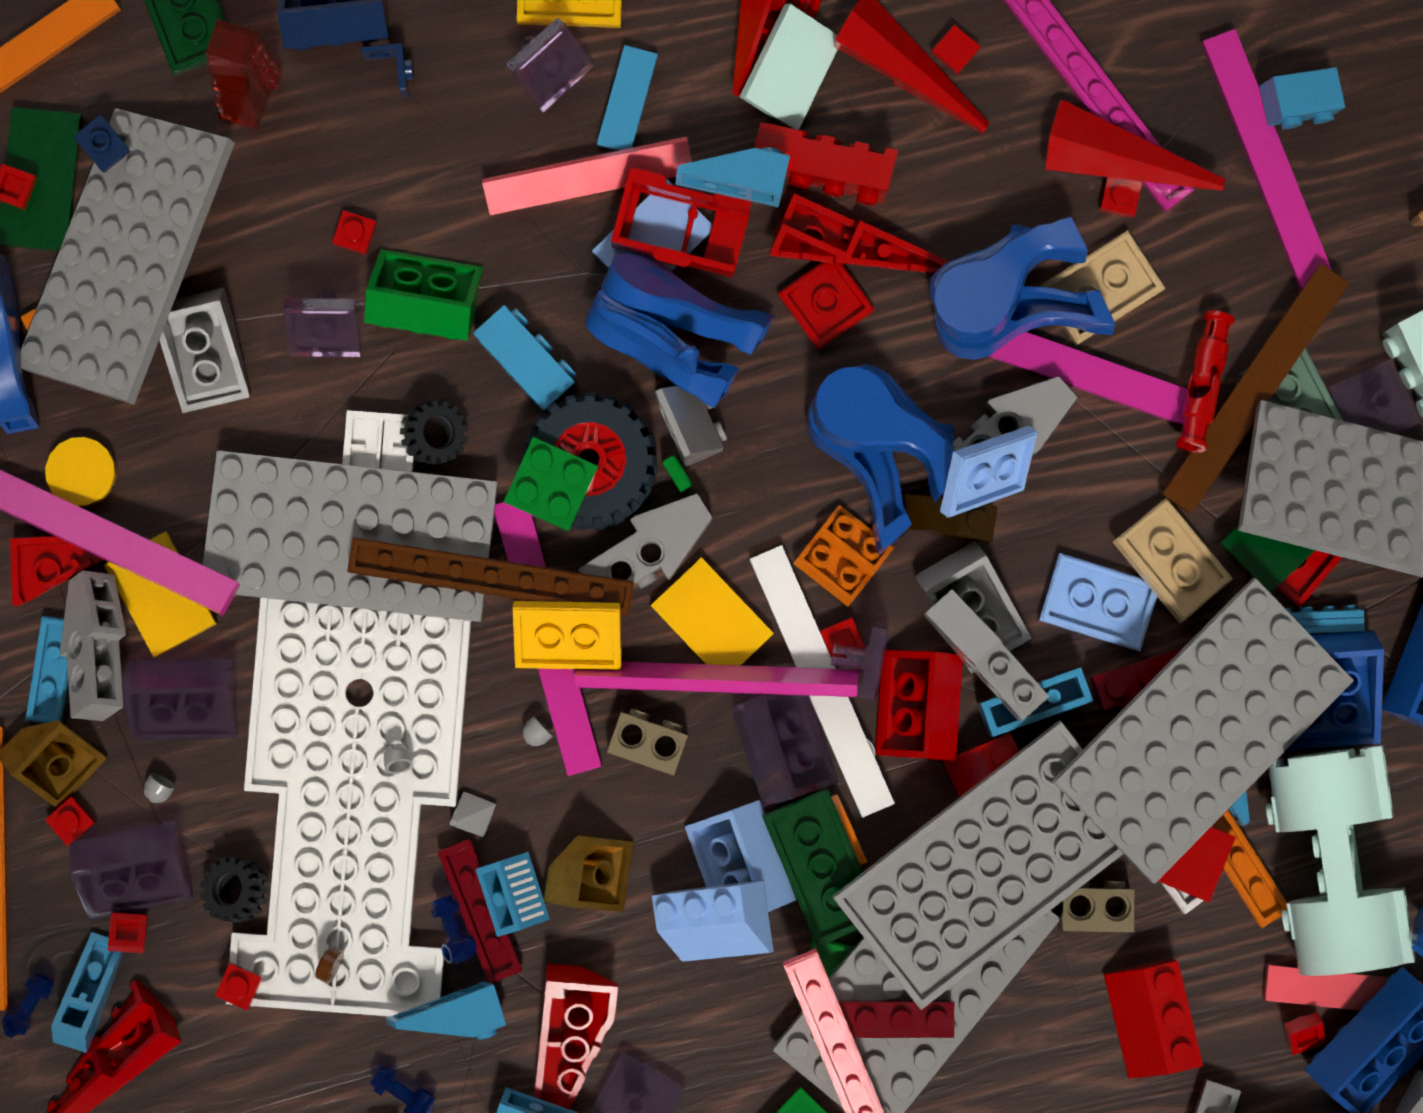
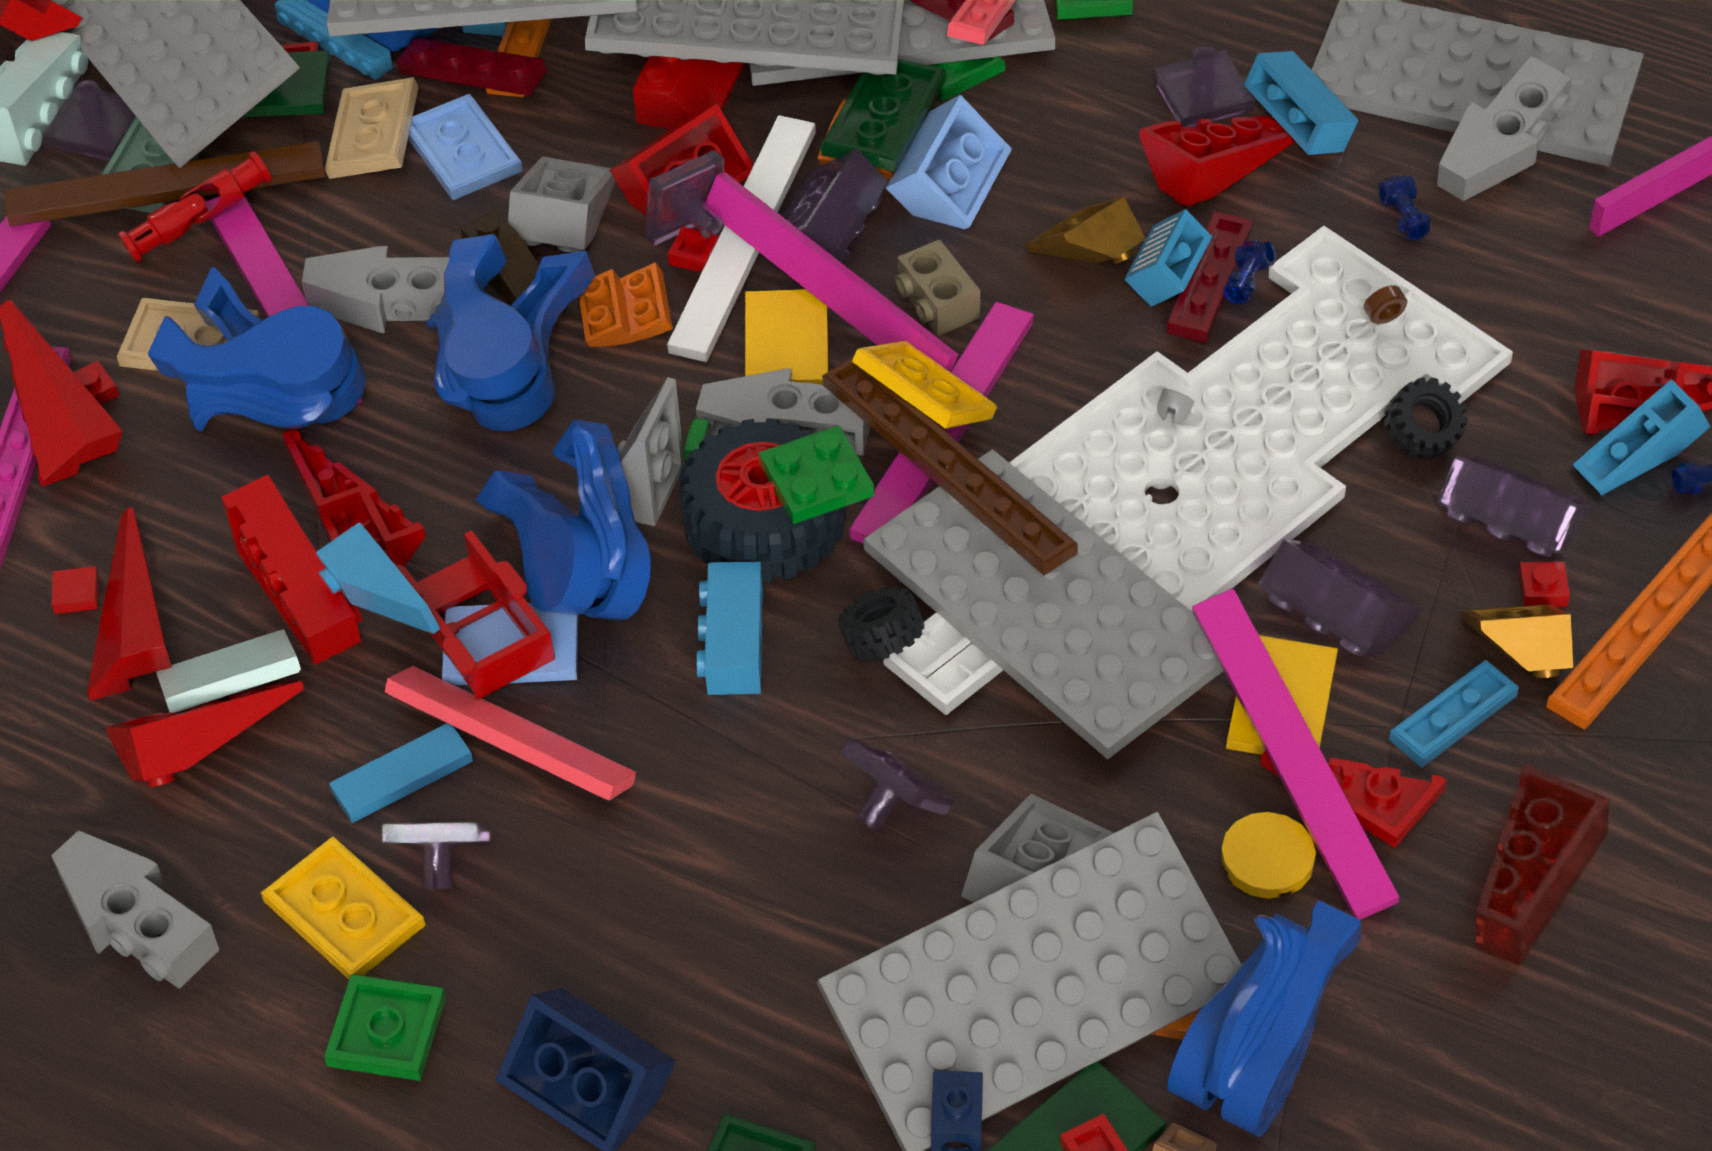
camera: 135 degrees left, 35 degrees down
light grey brick [60,570,126,721] -> none
red plate [108,913,147,953] -> none
light grey hinge [144,773,175,803] -> none
clear red wedge [206,19,282,131] -> none
red plate [215,962,264,1010] -> none
red plate [332,210,377,256] -> none
dark blue bracket [360,43,414,97] -> none
green slope [364,249,483,341] -> none
dark azure slope [385,981,506,1040] -> none
light grey slope [449,791,496,837] -> none
light grey hinge [523,715,553,746] -> none
light blue slope [652,880,774,962] -> none
red tile [778,262,875,351] -> none
light grey brick [923,590,1049,721] -> none
light blue tile [940,426,1038,518] -> none
dark azure brick [977,668,1093,737] -> none

